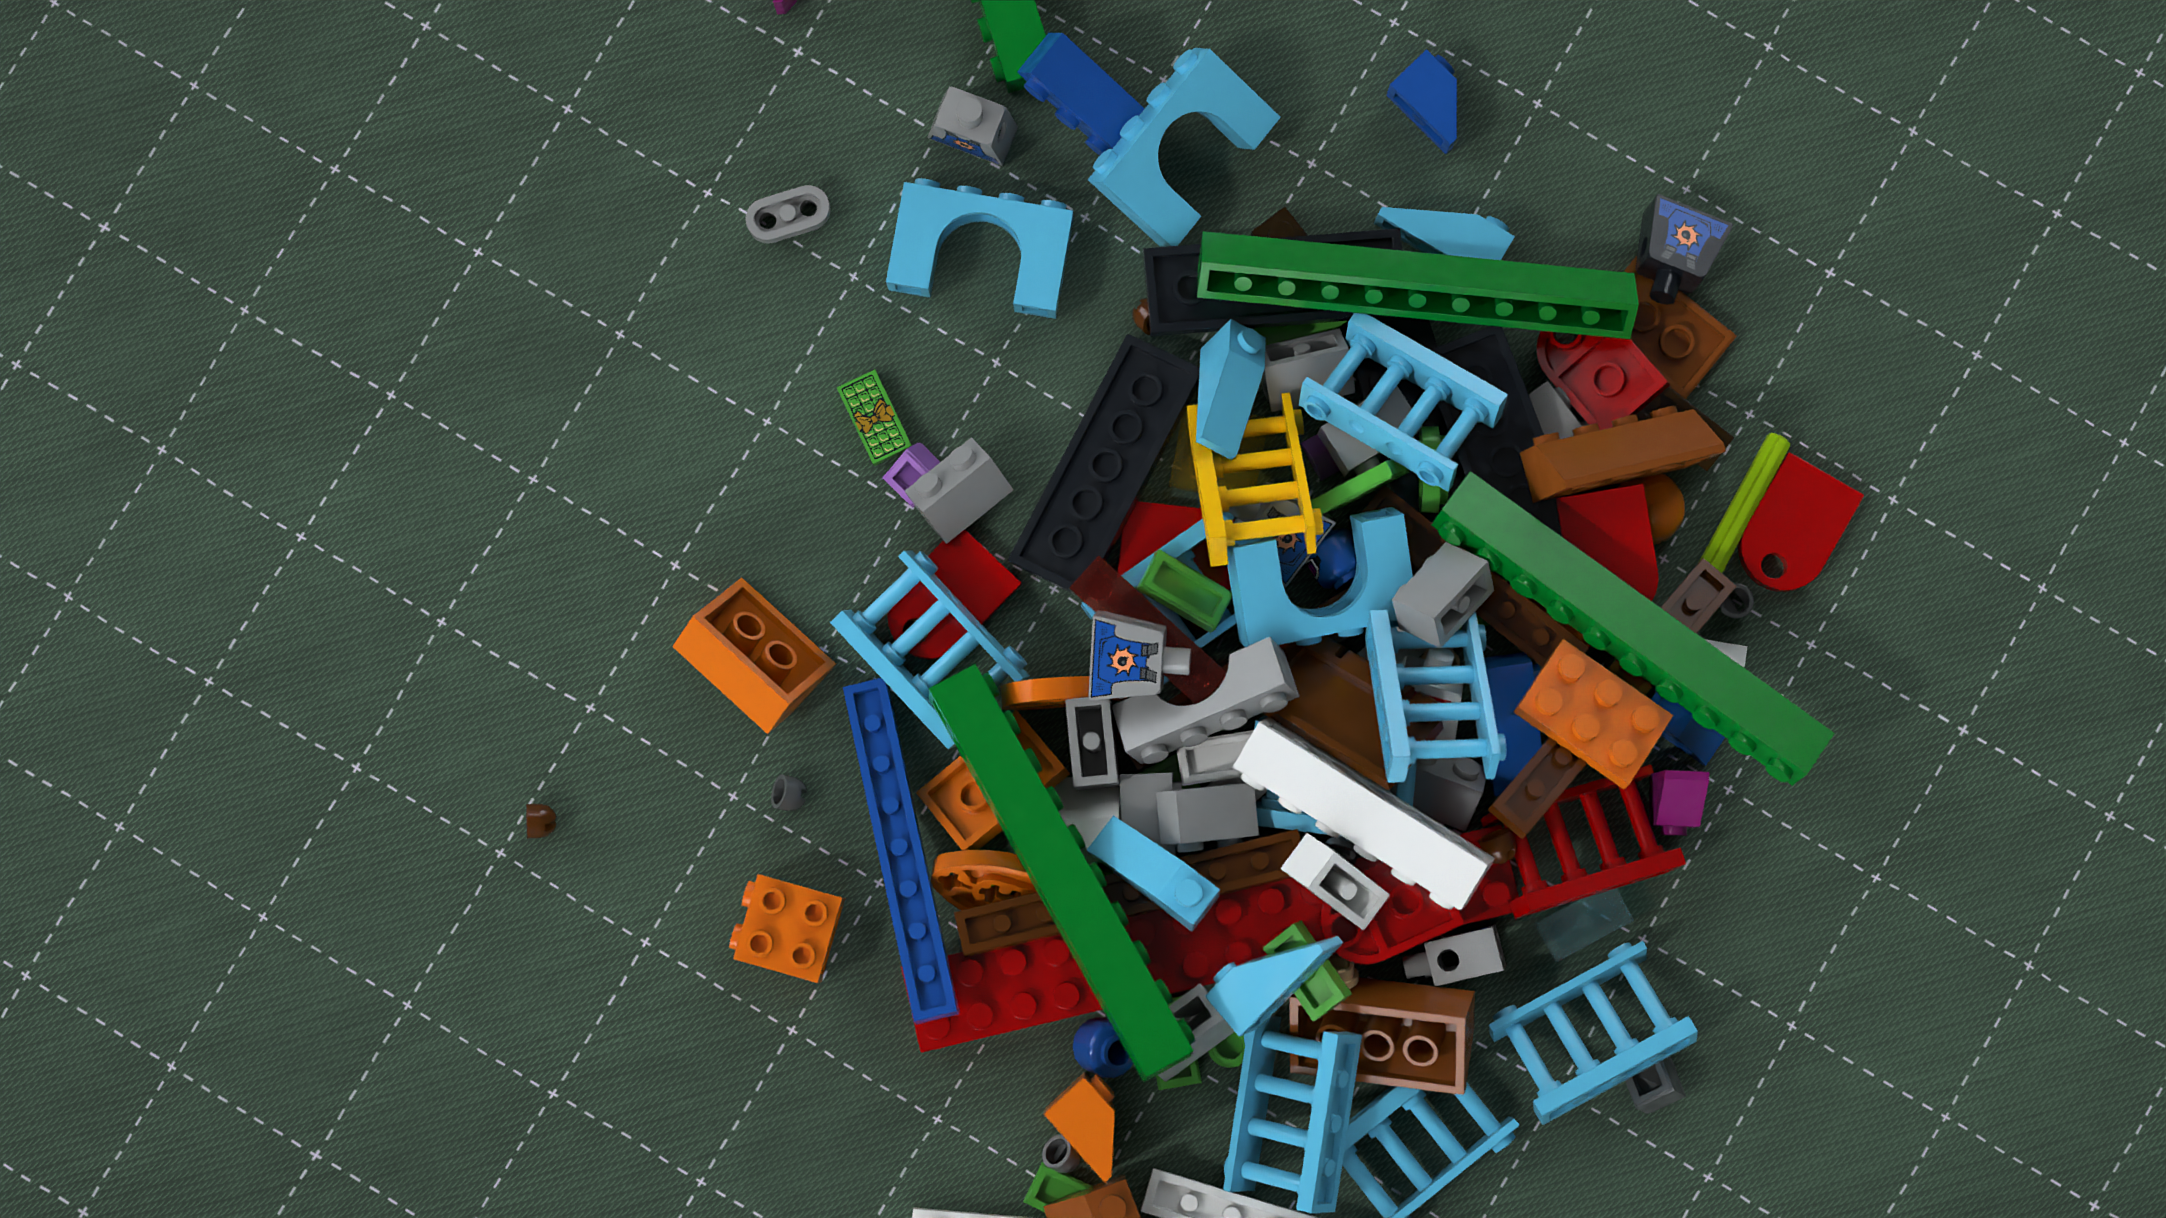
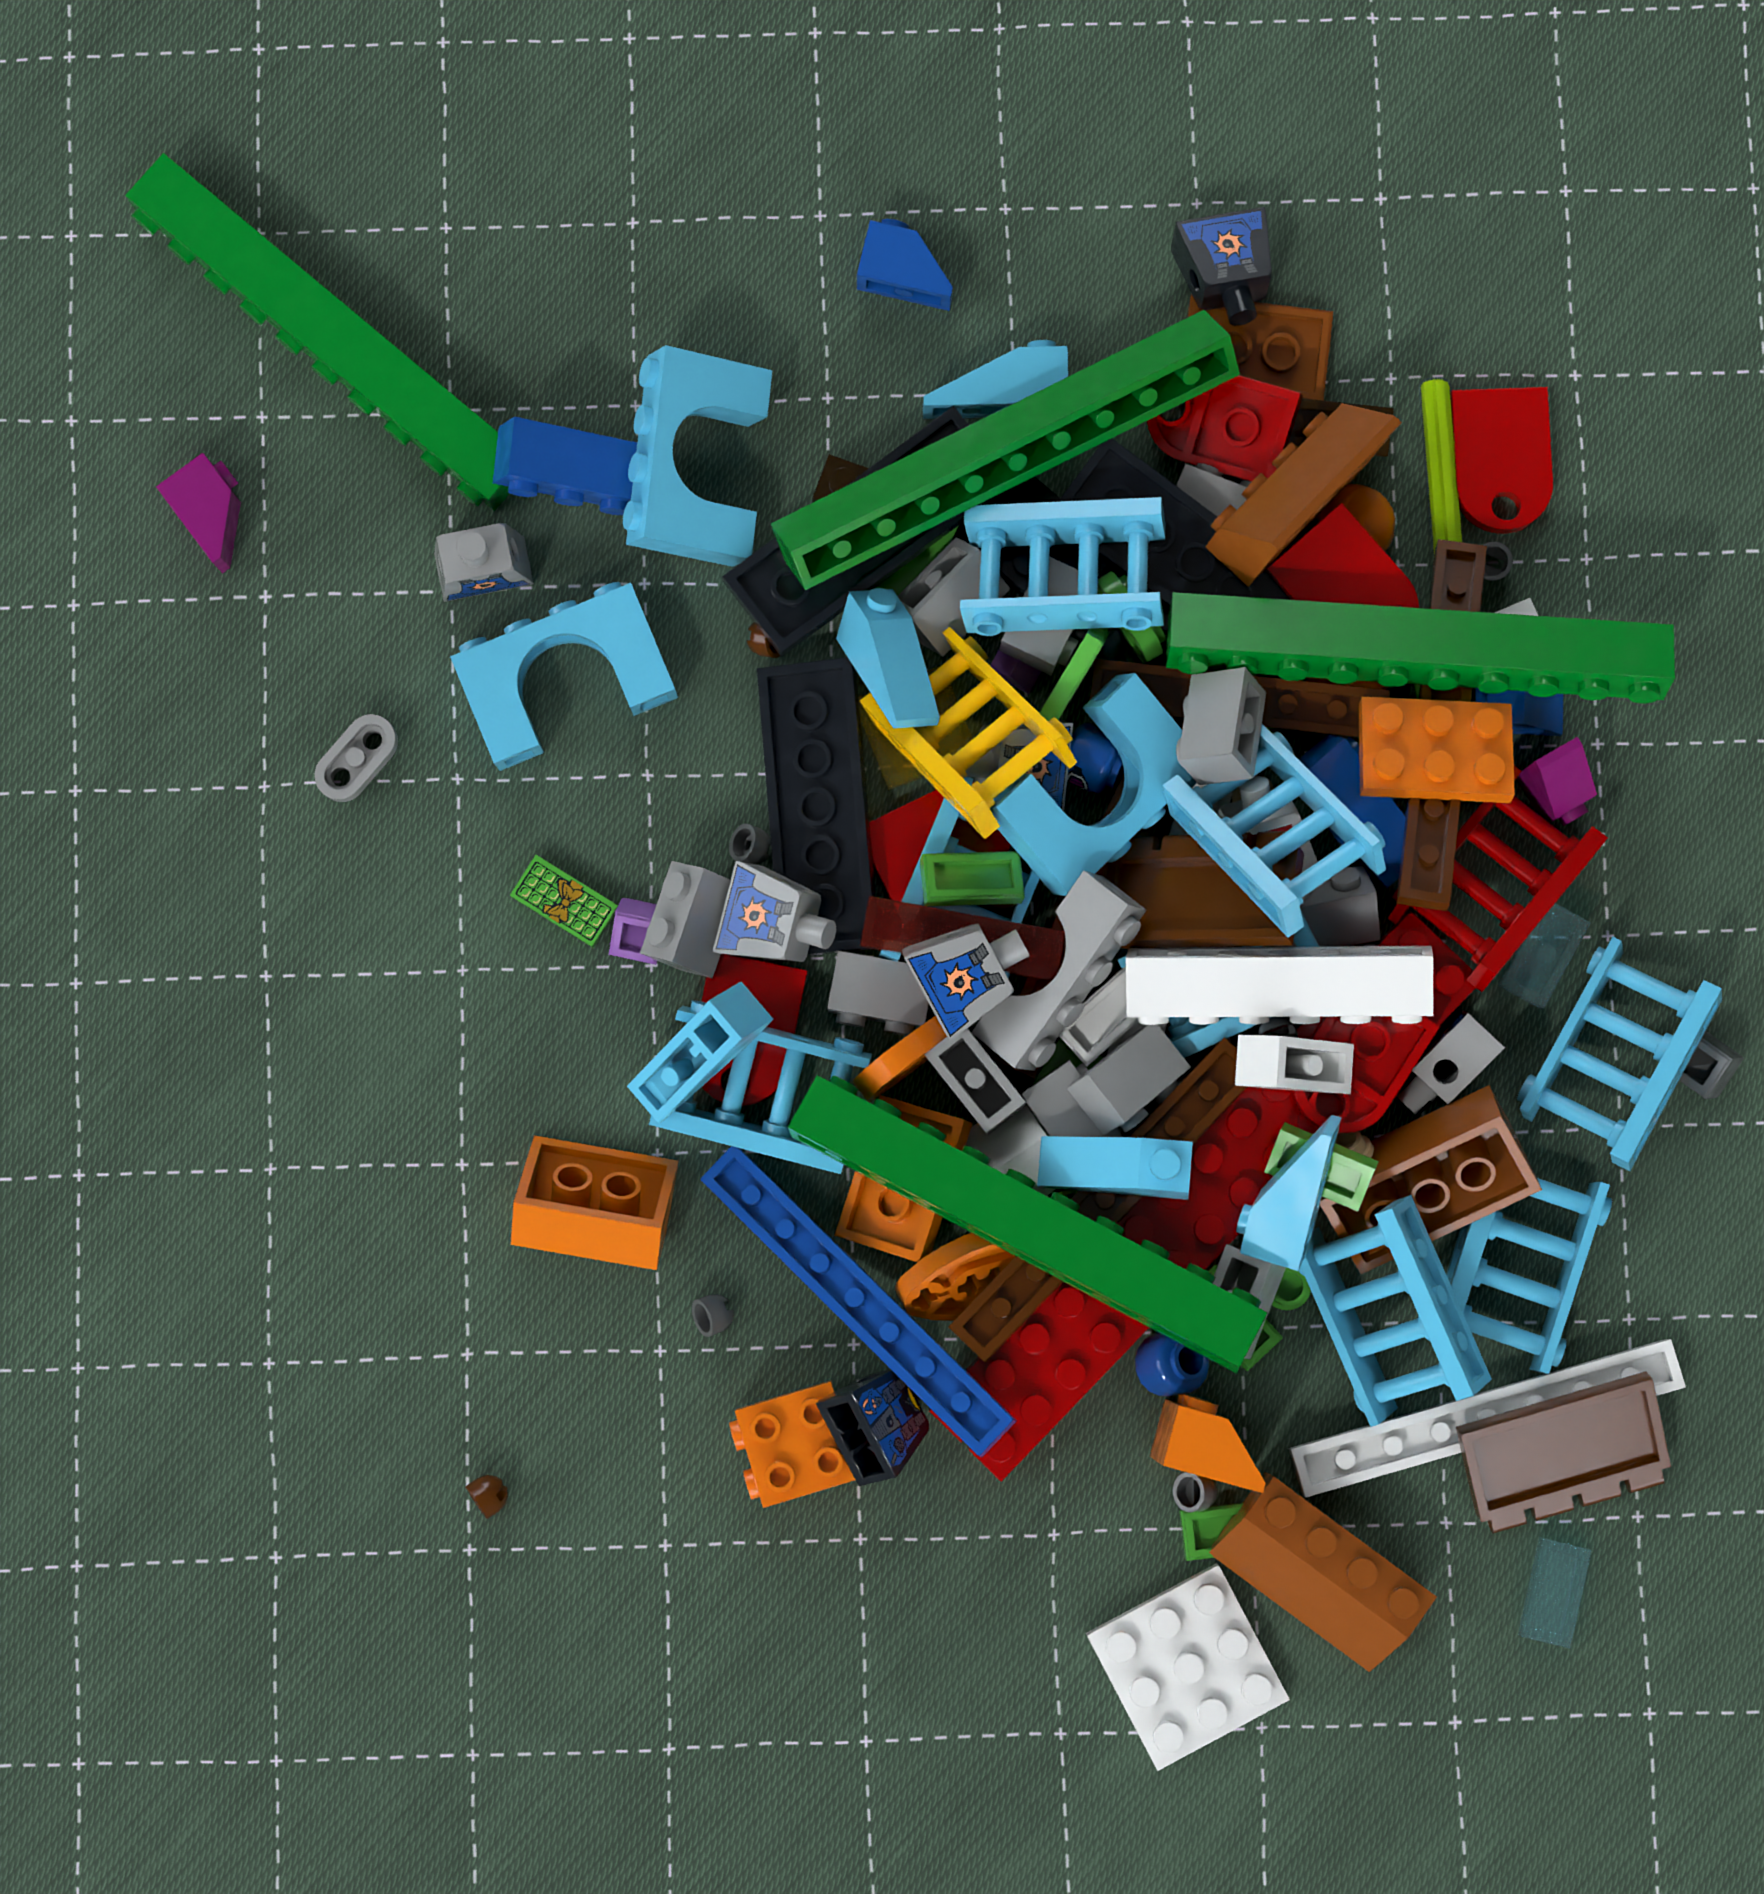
camera: 35 degrees left, 0 degrees up
reddish brown hinge [1478,827,1517,865] -> none
none -> medium azure slope [627,982,773,1124]
none -> torso [712,861,836,962]
none -> dark grey hinge [729,823,771,865]
none -> torso [816,1369,929,1486]
none -> light grey brick [827,951,929,1036]

